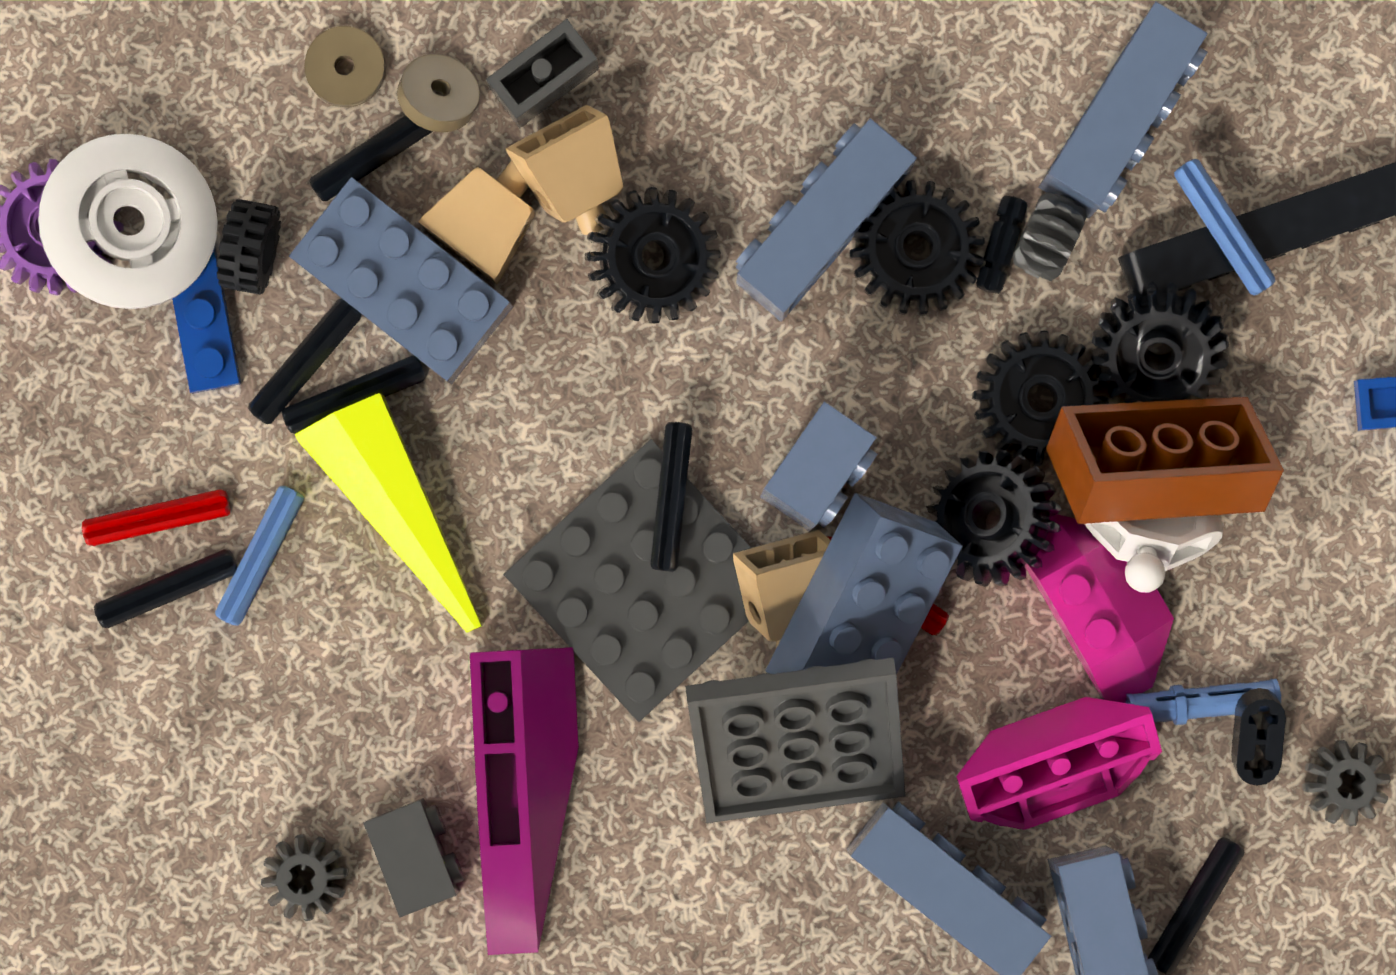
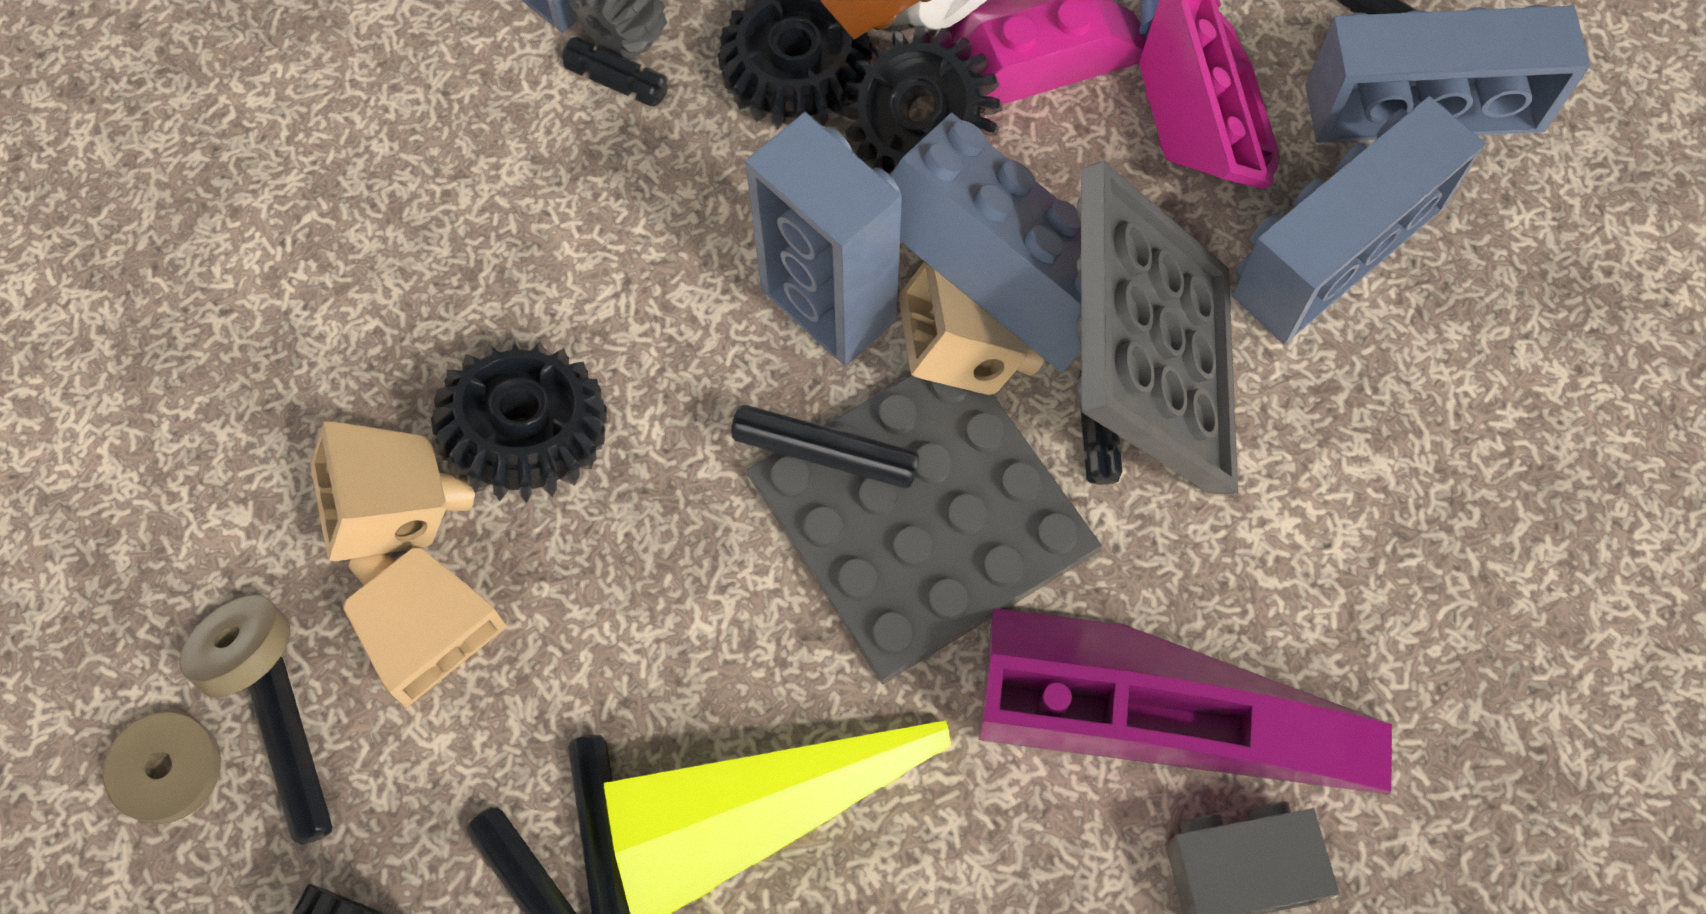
camera: 80 degrees left, 20 degrees down
sand blue brick [289,177,514,385] -> none
dark grey brick [486,19,599,128] -> none
sand blue brick [735,118,917,322] -> none
black gear [849,180,985,316] -> none

